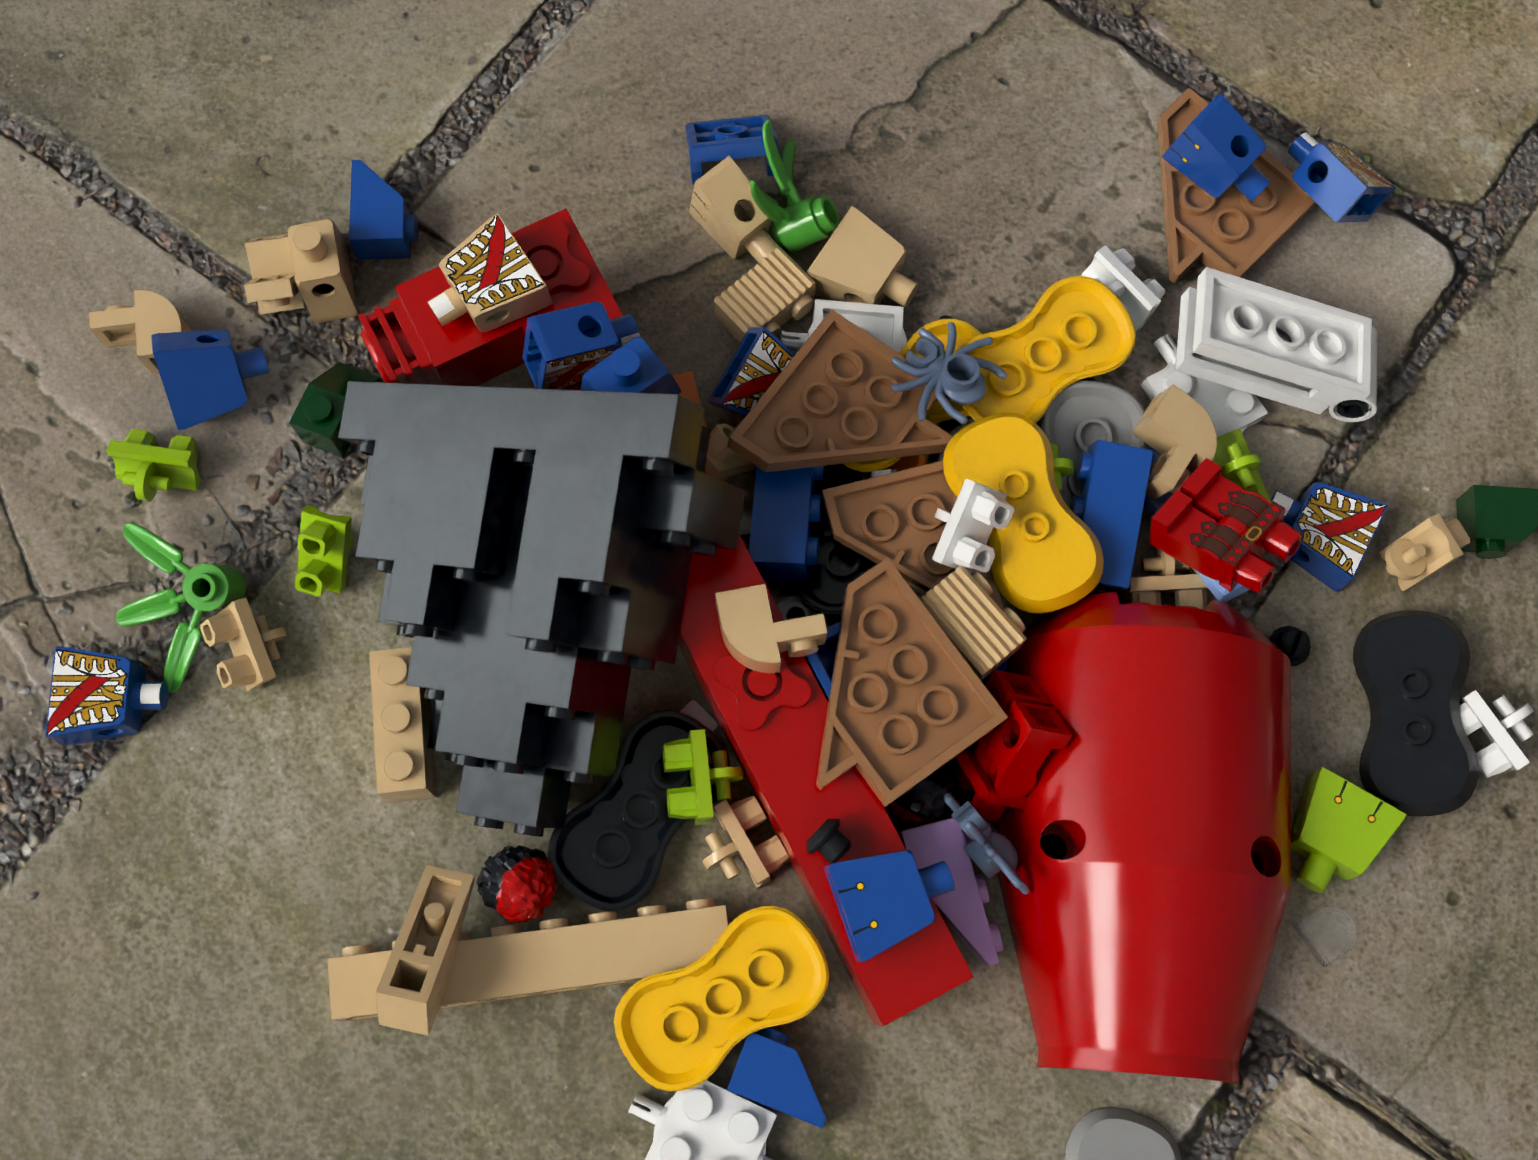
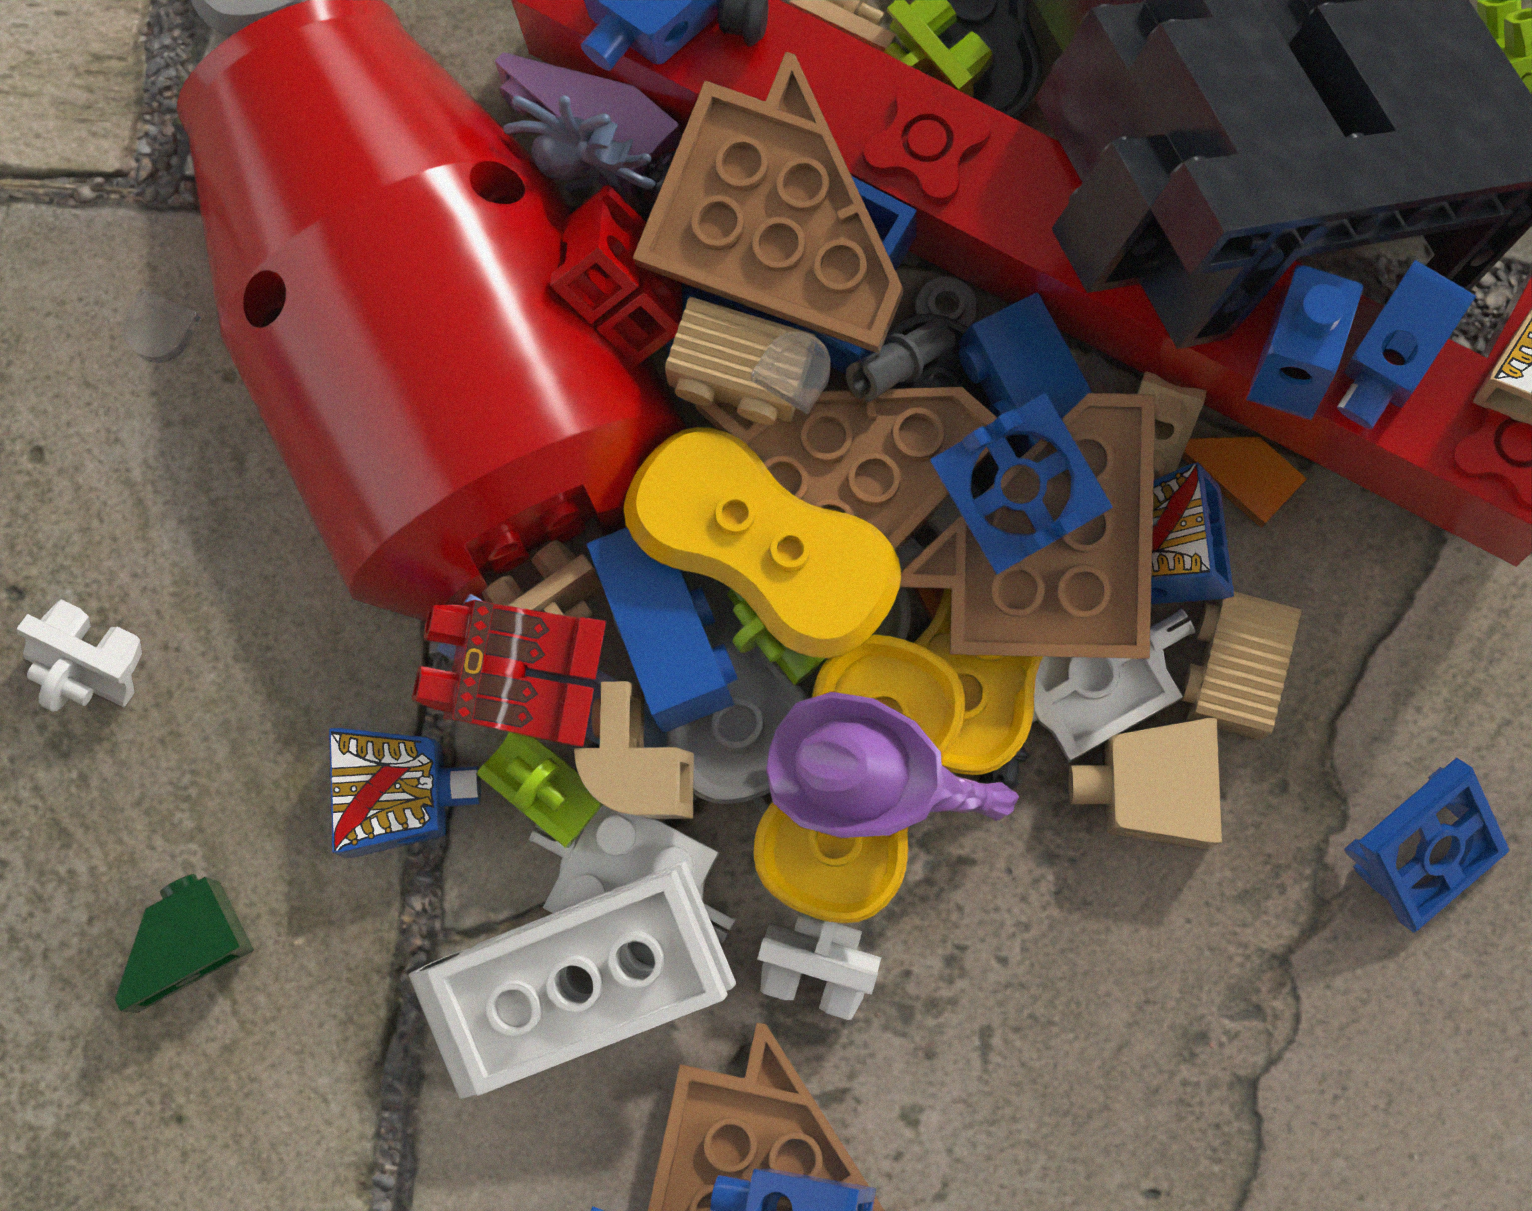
camera: 150 degrees right, 5 degrees up
tan torso [689,155,779,263] -> none
tan brick [715,584,827,673] -> none
bright green plant [749,119,840,253] -> none
sand blue animal [891,322,1007,424] -> none
white hips [932,478,1015,574] -> none
black piece [1269,626,1311,667] -> none
lime torso [1291,767,1407,893] -> none
black plate [1353,611,1479,816] -> none
tan hips [1379,513,1470,592] -> none
none -> clear tile [751,332,830,414]
none -> medium lavender hat [766,692,1019,838]
none -> dark grey axle [846,318,956,402]
none -> blue piece [930,392,1113,575]

